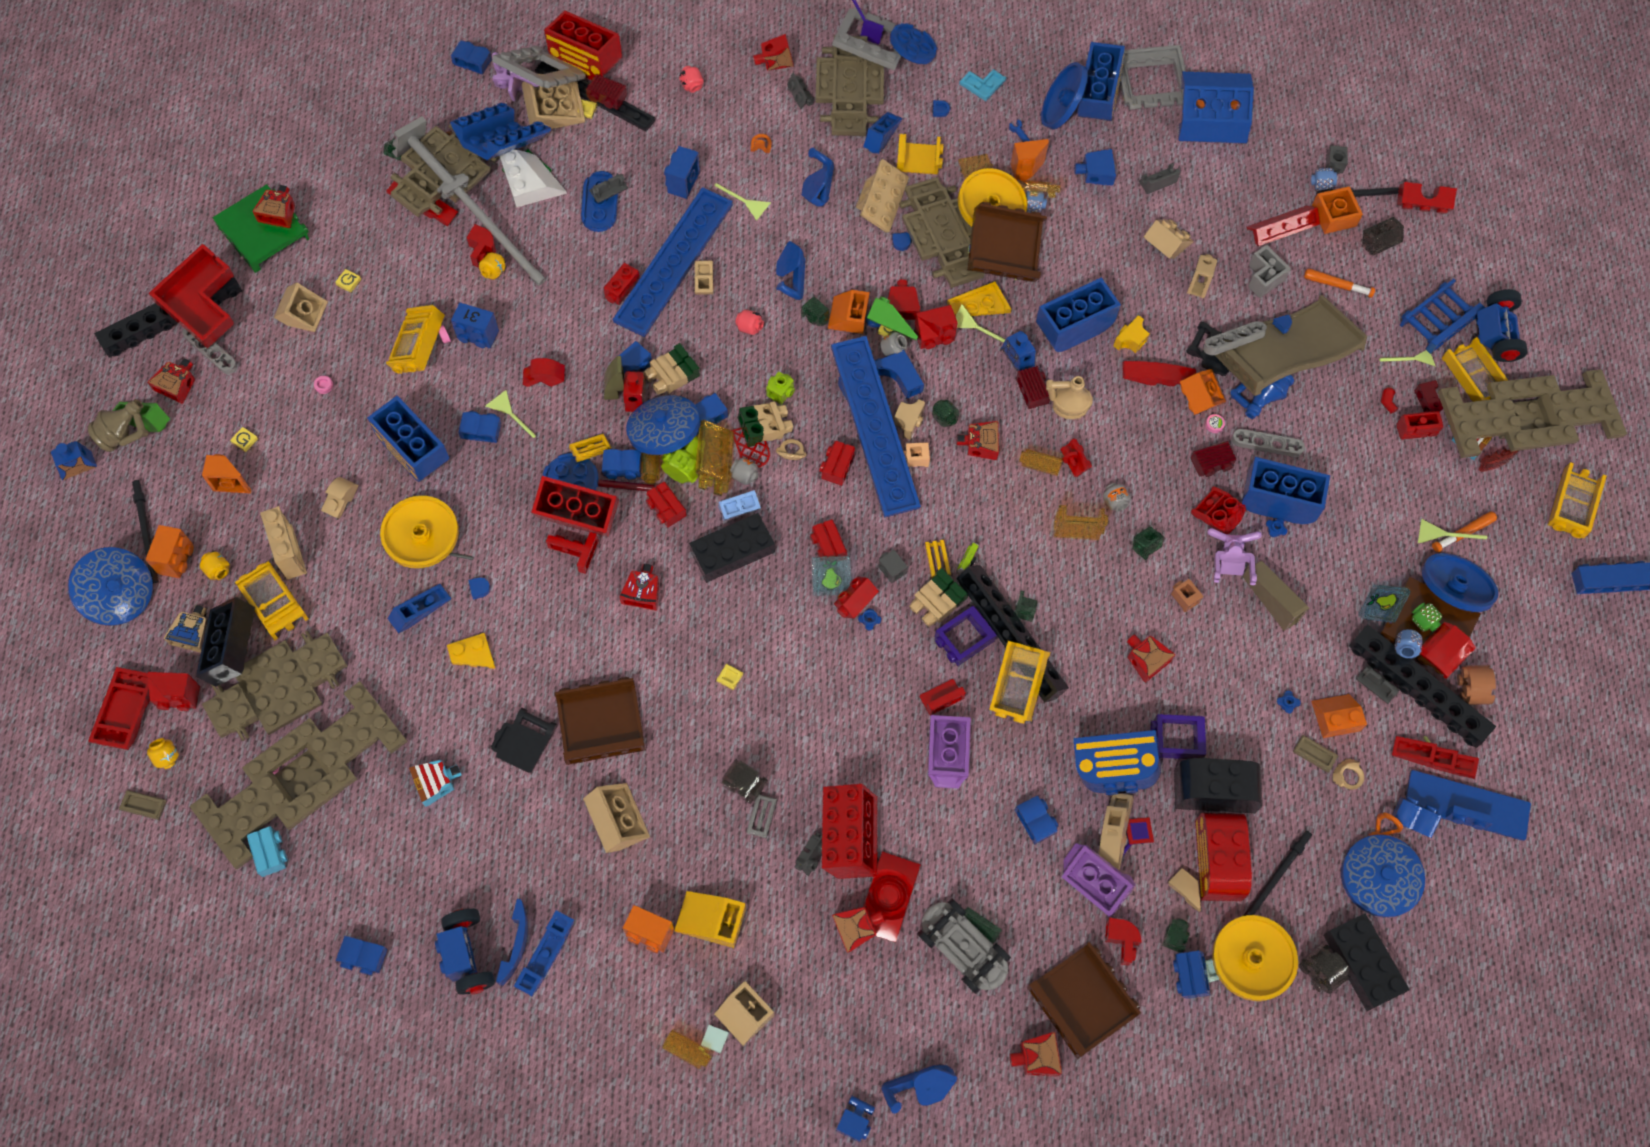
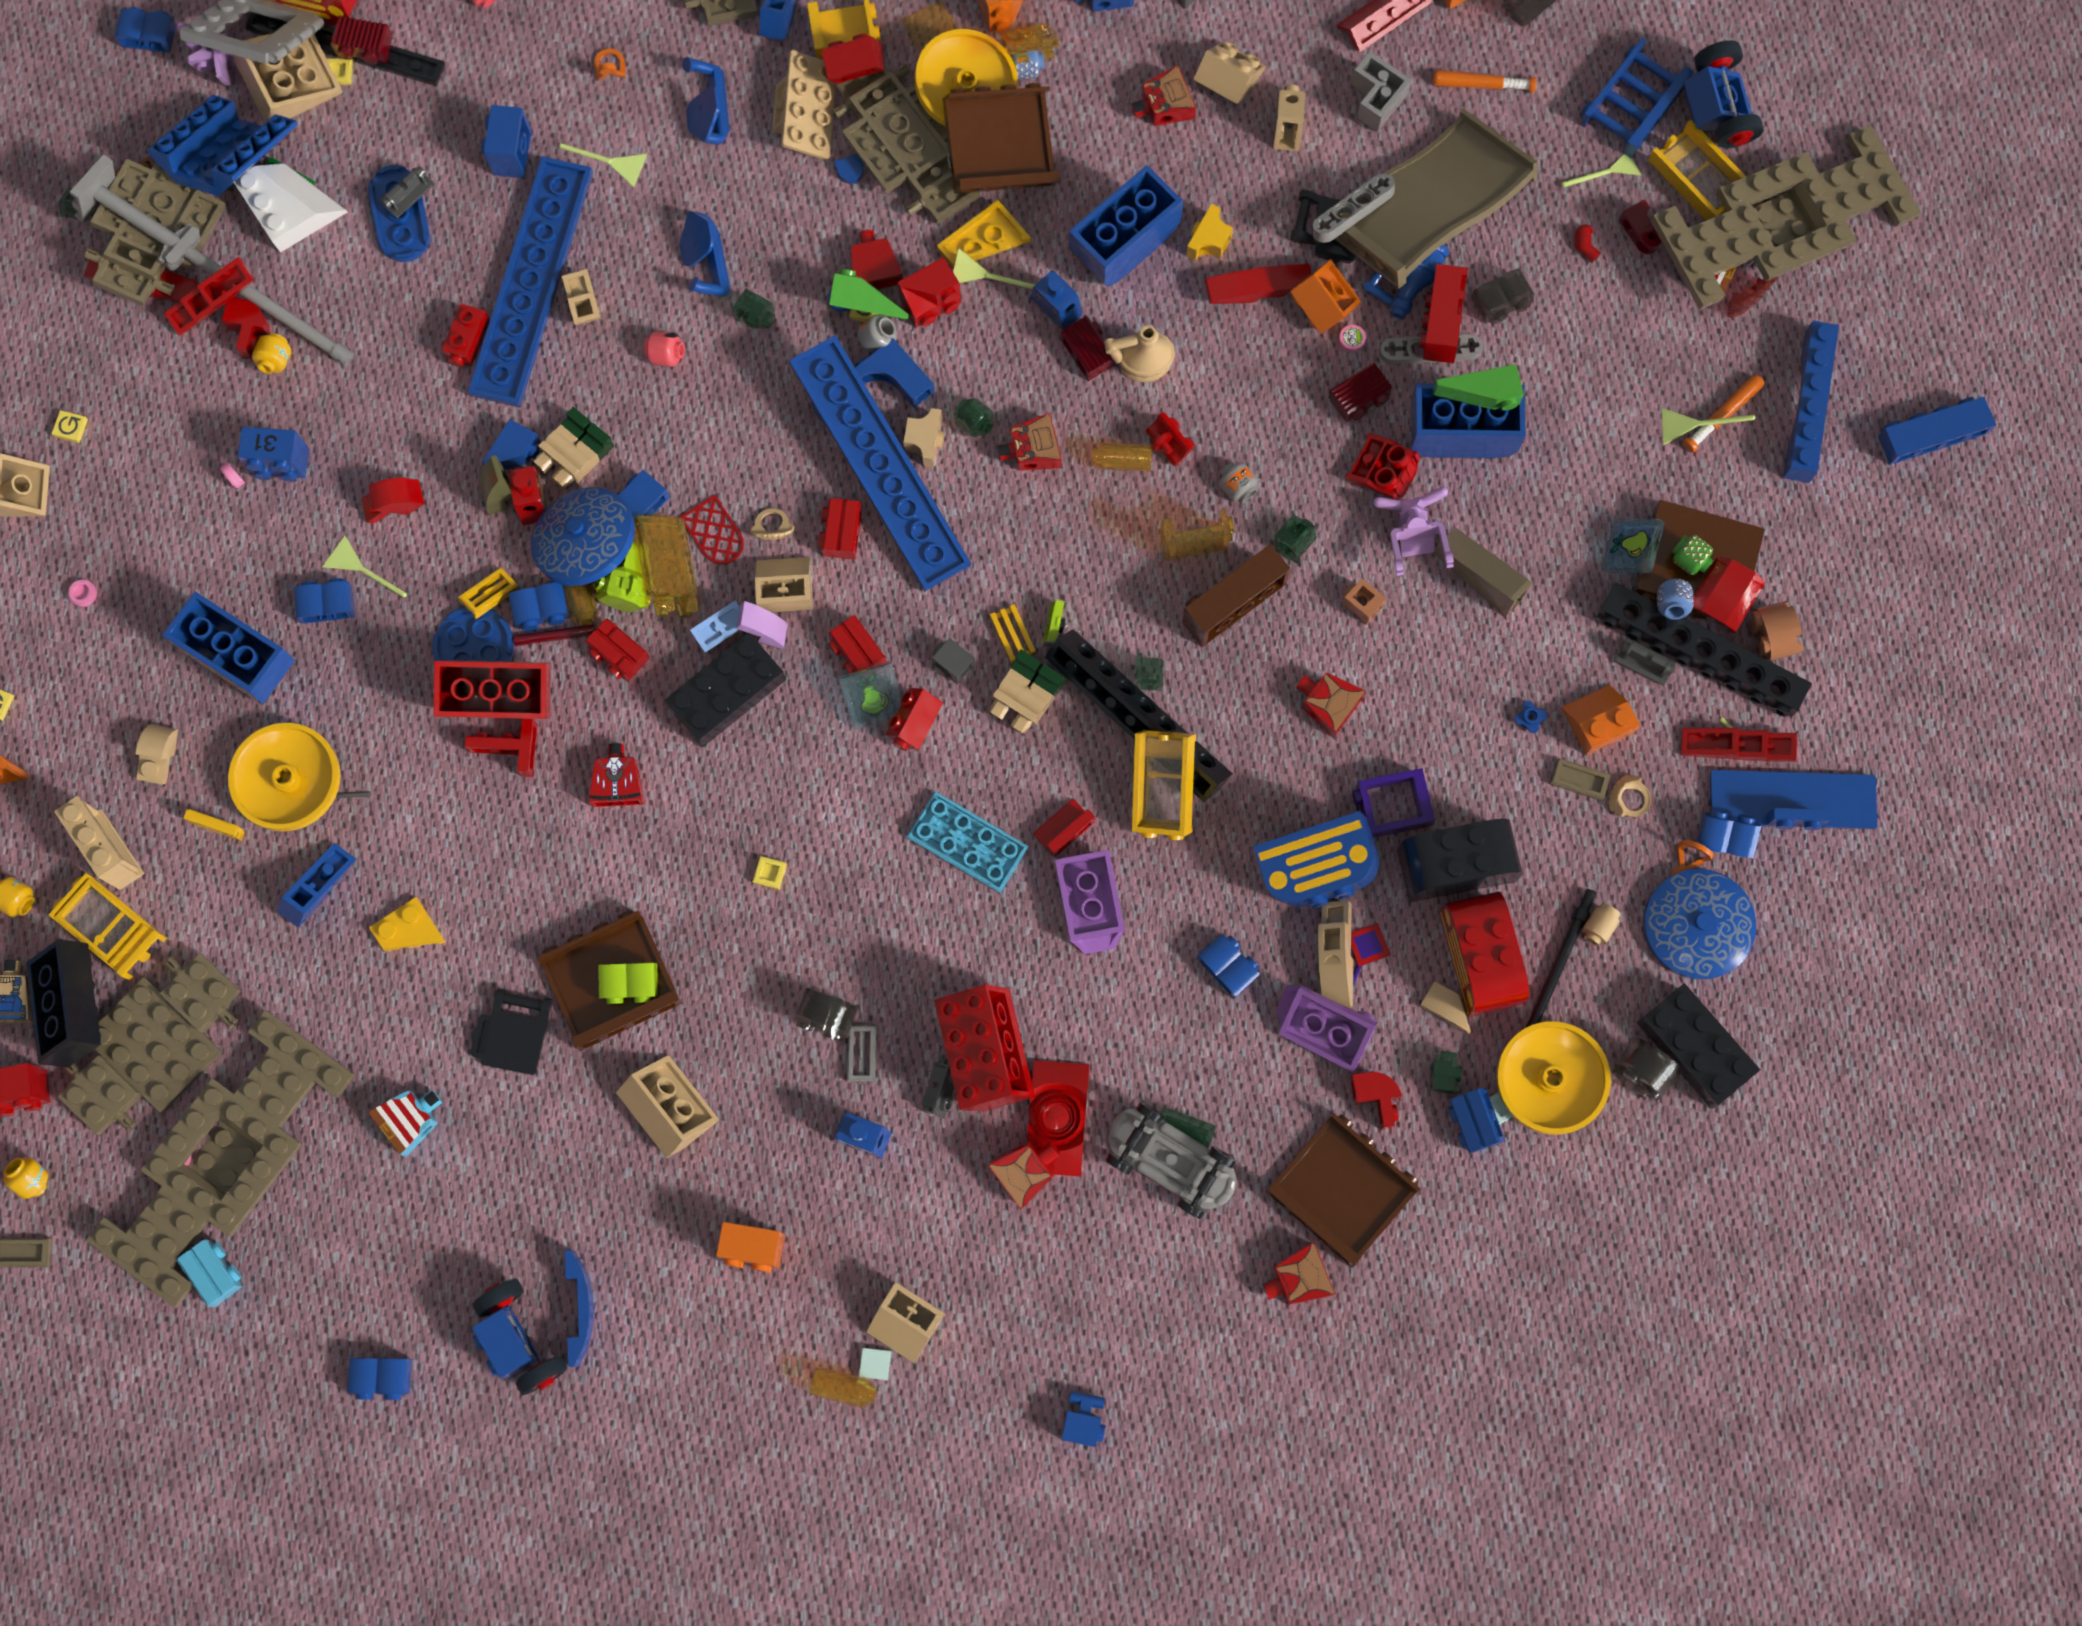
camera: 10 degrees left, 10 degrees up
yellow door [386,305,445,374] -> none
blue tile [468,577,490,600] -> none
blue slope [514,910,575,997] -> none
yellow slope [674,891,746,948] -> none
light grey head [730,457,759,485] -> none
hips [737,402,793,447] -> none
lime brick [766,371,795,405] -> none
orange slope [828,290,870,334] -> none
blue plate [858,608,881,631] -> none
blue piece [881,1065,957,1114] -> none
light nougat brick [903,443,930,467] -> none
dark purple window [934,606,997,666] -> none
blue plate [1266,518,1287,537] -> none
blue tile [1272,315,1292,334] -> none
red brick [1397,411,1443,440] -> none
blue dish [1422,553,1498,612] -> none
door [1547,462,1607,538] -> none
none -> red slope [164,257,255,336]
none -> yellow tile [183,809,245,841]
none -> lime brick [598,963,658,1004]
none -> lavender slope [737,601,788,649]
none -> tan slope [755,557,813,612]
none -> red slope [821,33,885,85]
none -> blue torso [832,1112,892,1159]
none -> medium azure tile [906,791,1029,893]
none -> torso [1131,65,1196,126]
none -> reddish brown brick [1182,544,1291,647]
none -> red wedge [1419,264,1468,364]
none -> bright green slope [1433,364,1524,410]
none -> clear smoke brick [1471,268,1535,324]
none -> tan brick [1582,903,1621,946]
none -> blue arch [1783,320,1839,483]

